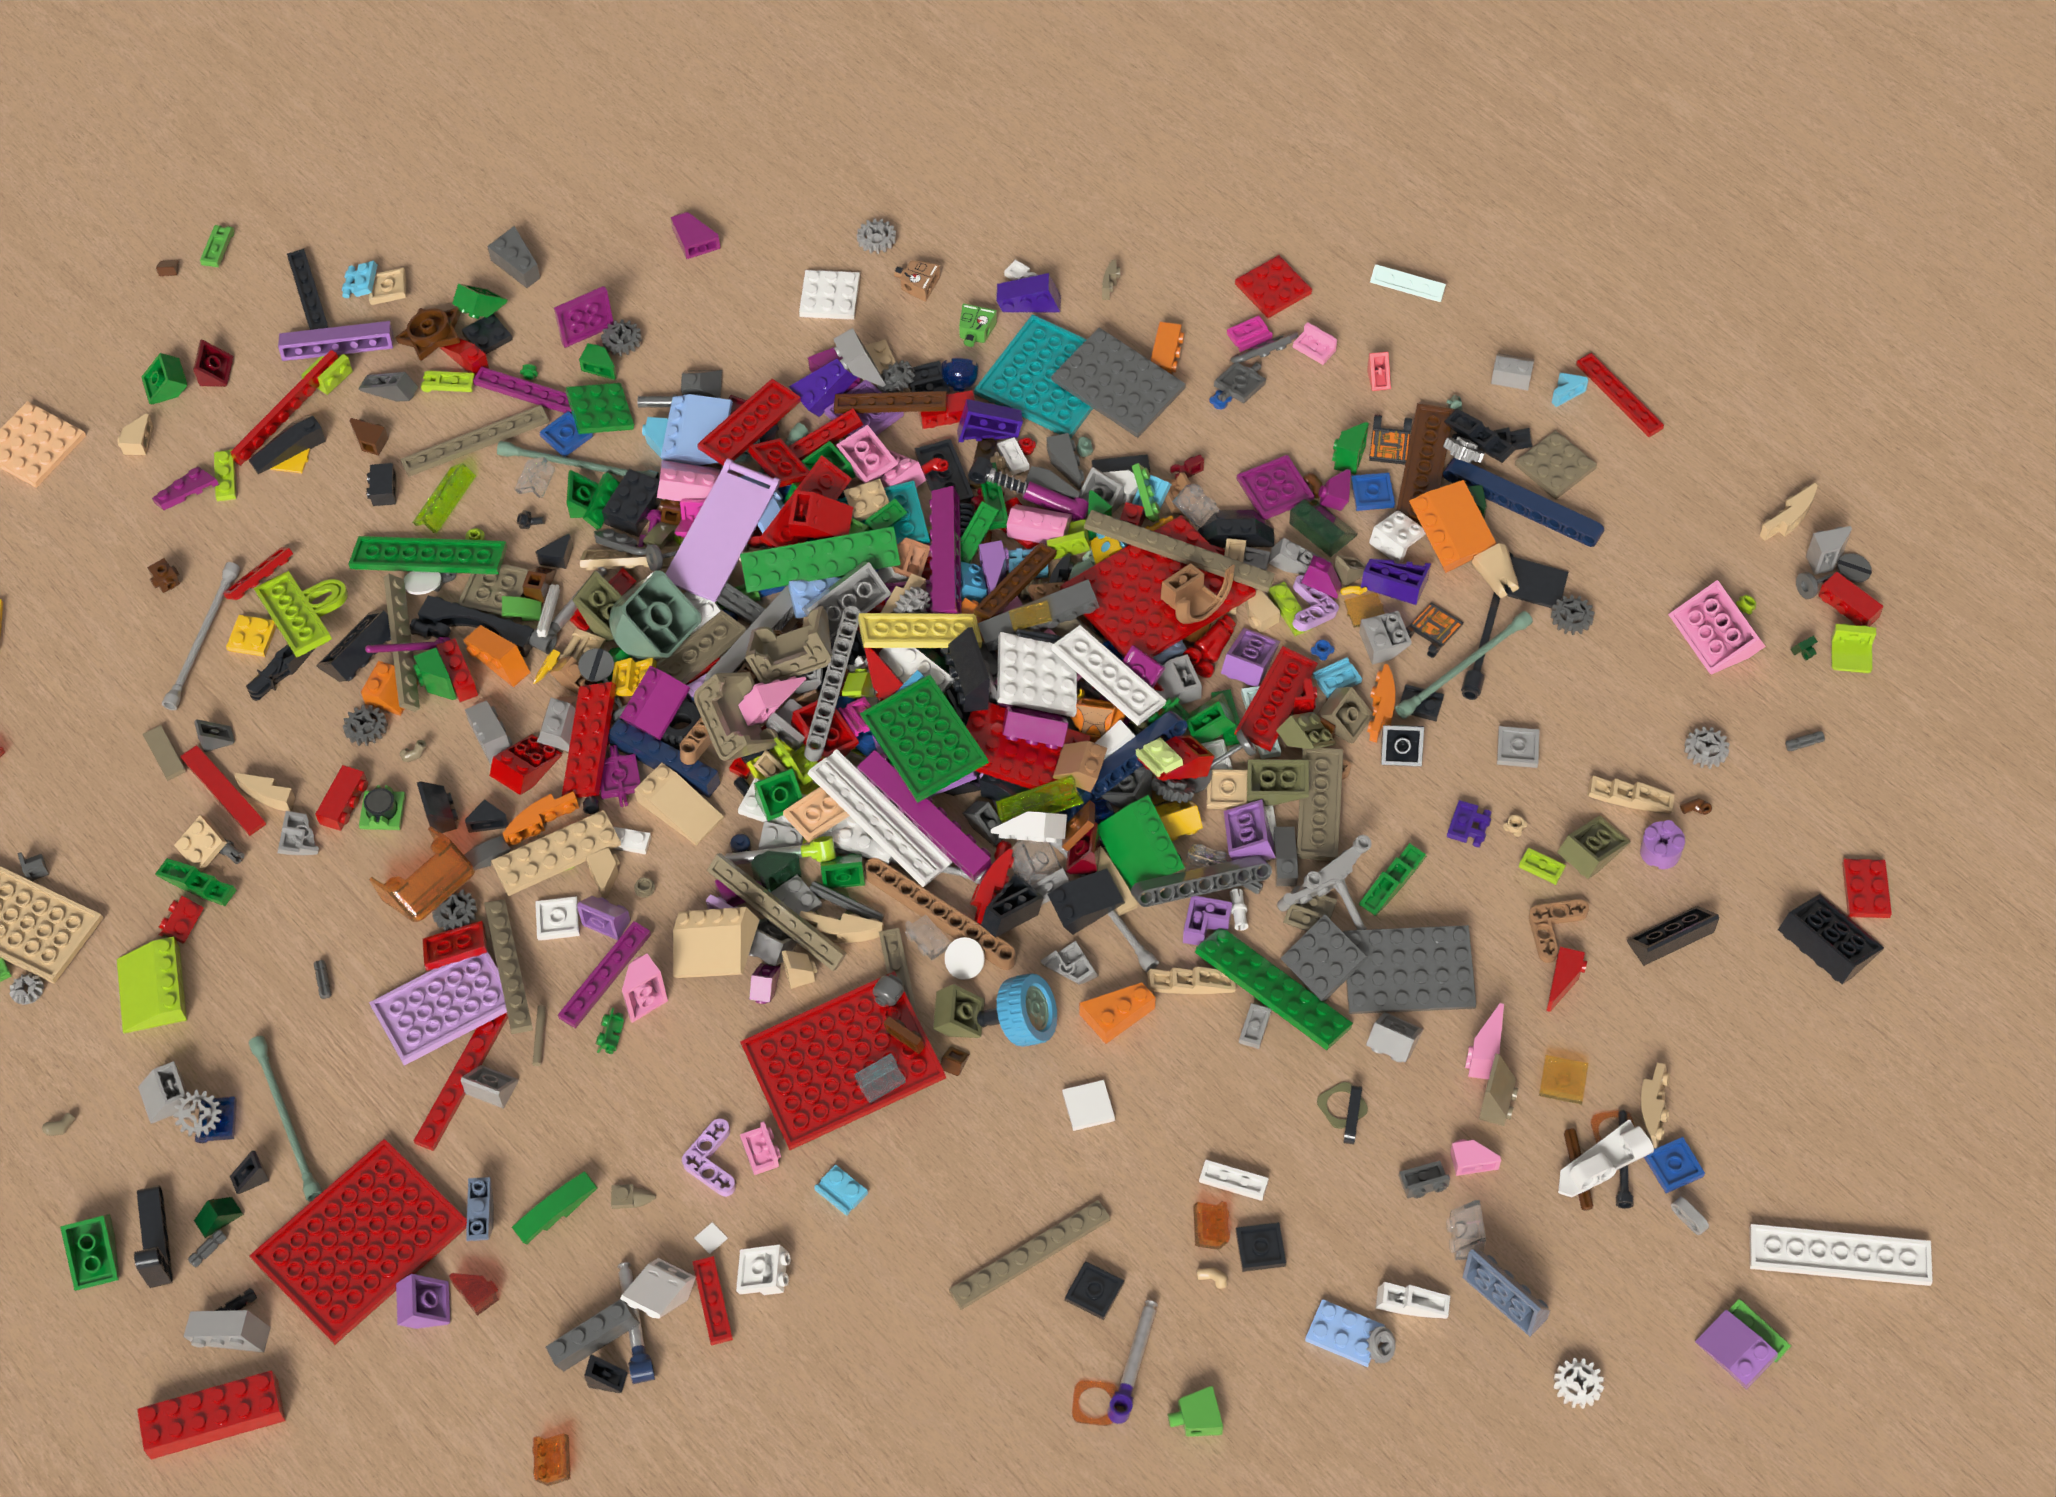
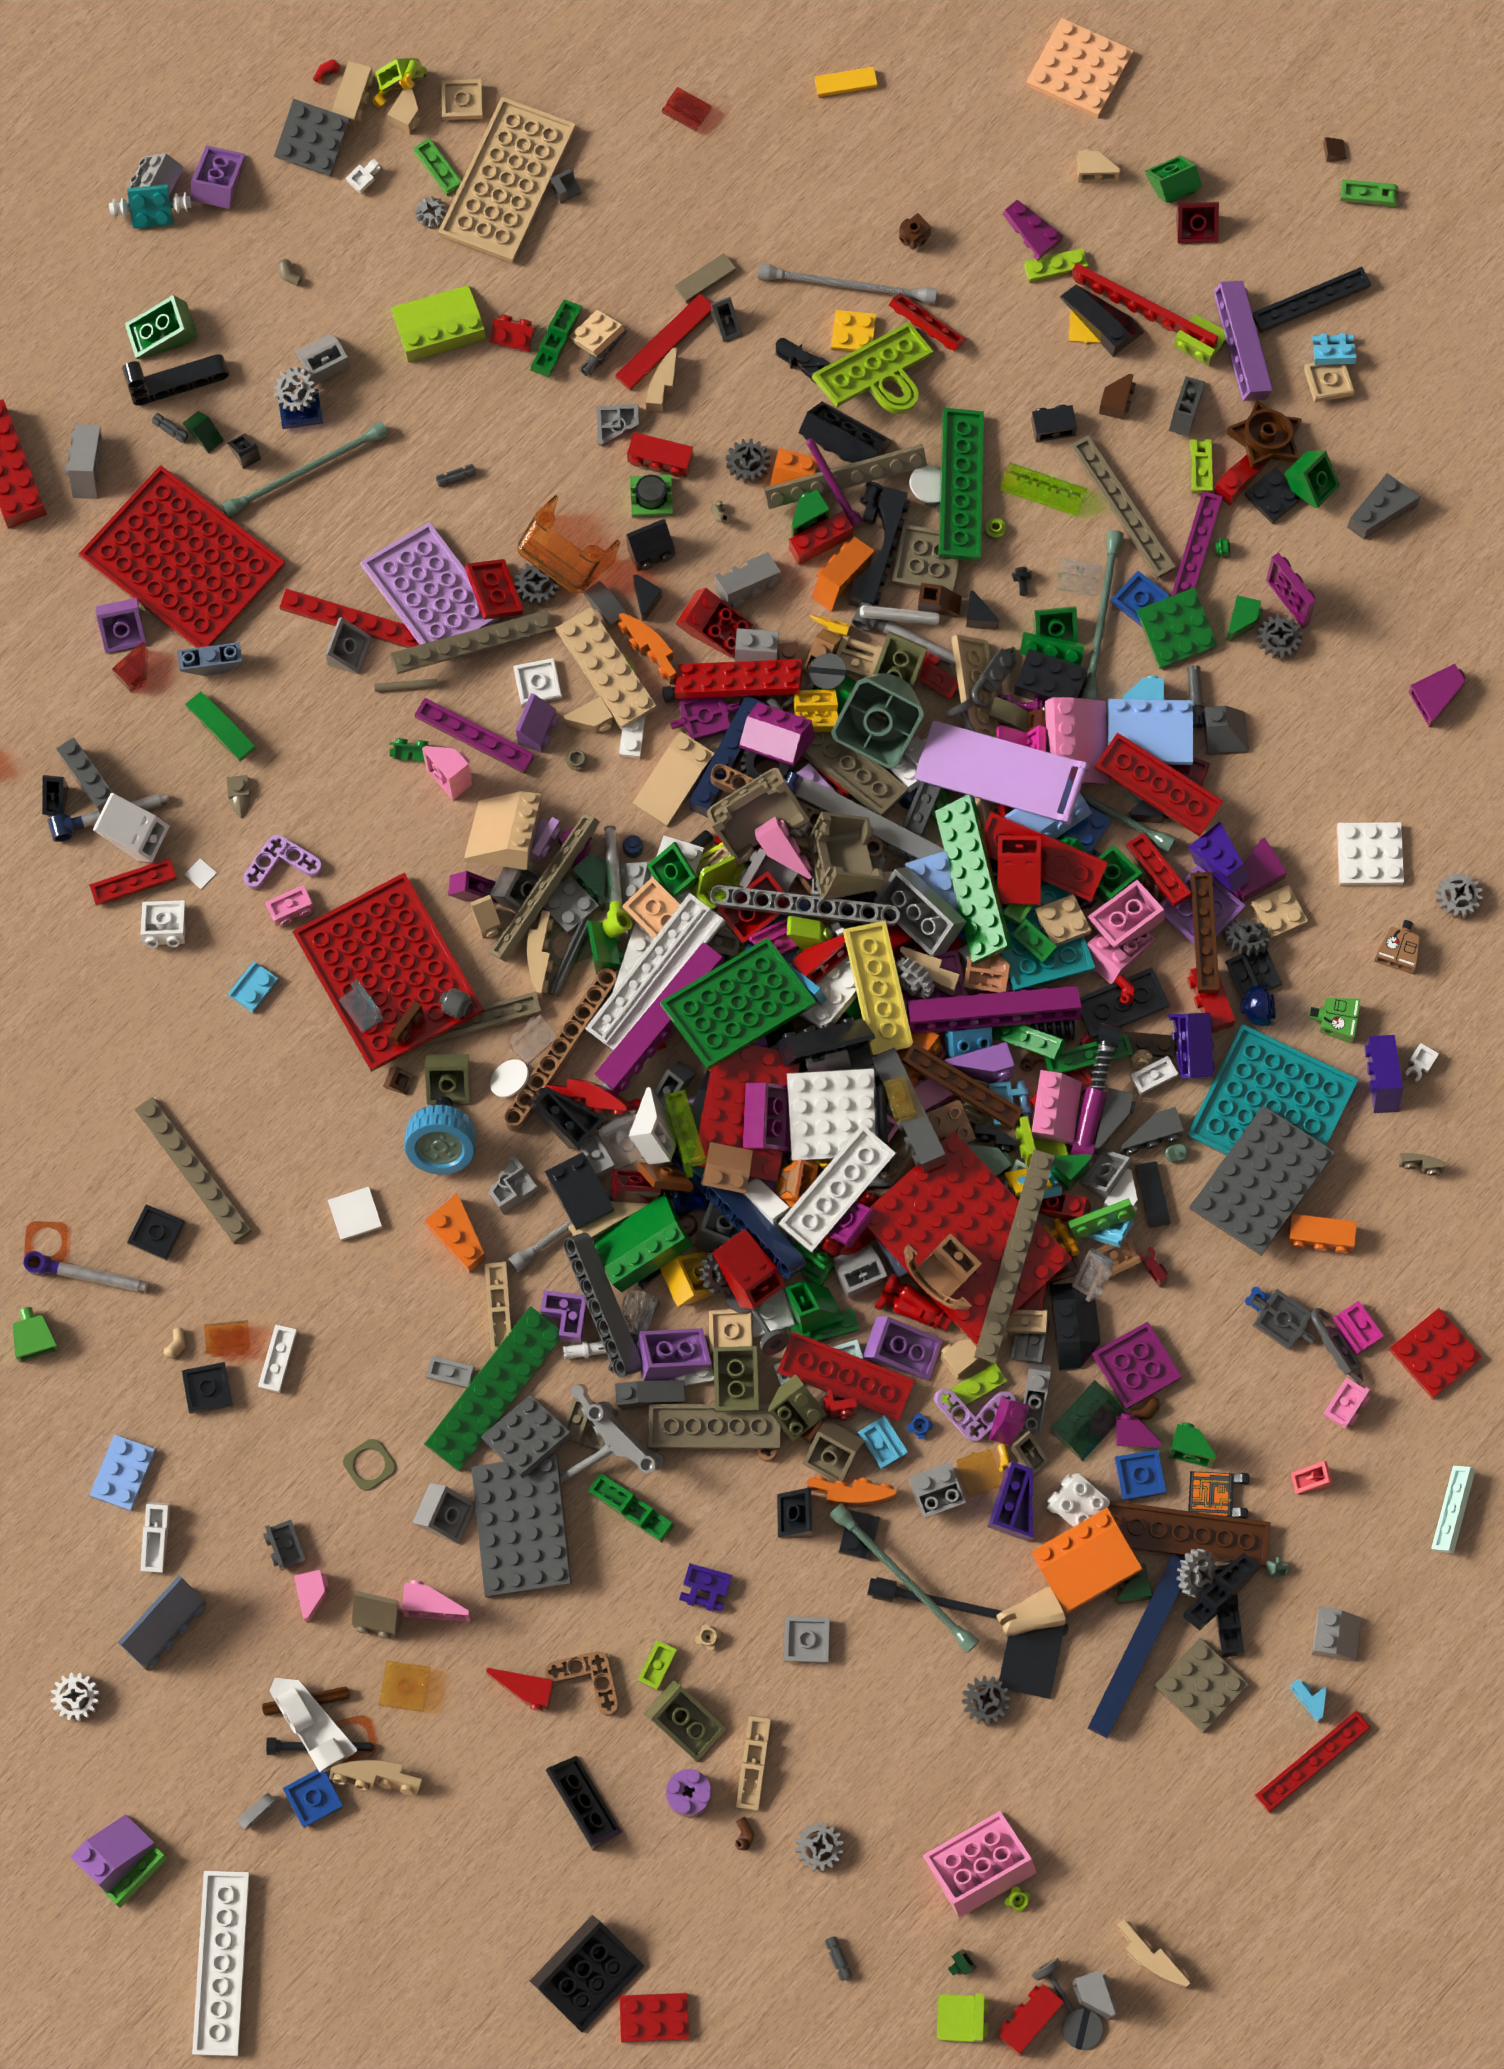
camera: 85 degrees right, 15 degrees up
black axle [214,1288,257,1311] -> none
bright green slope [502,596,542,621] -> none
red plate [748,438,809,487] -> none
light grey slope [833,328,886,387] -> none
red plate [1018,437,1036,455] -> none
yellowish green plate [1136,738,1183,777] -> none
black beam [1343,1085,1362,1145] -> none
light grey gear [1366,1327,1395,1363] -> none
flag [1406,602,1464,658] -> none
clear slope [1446,1200,1486,1260] -> none

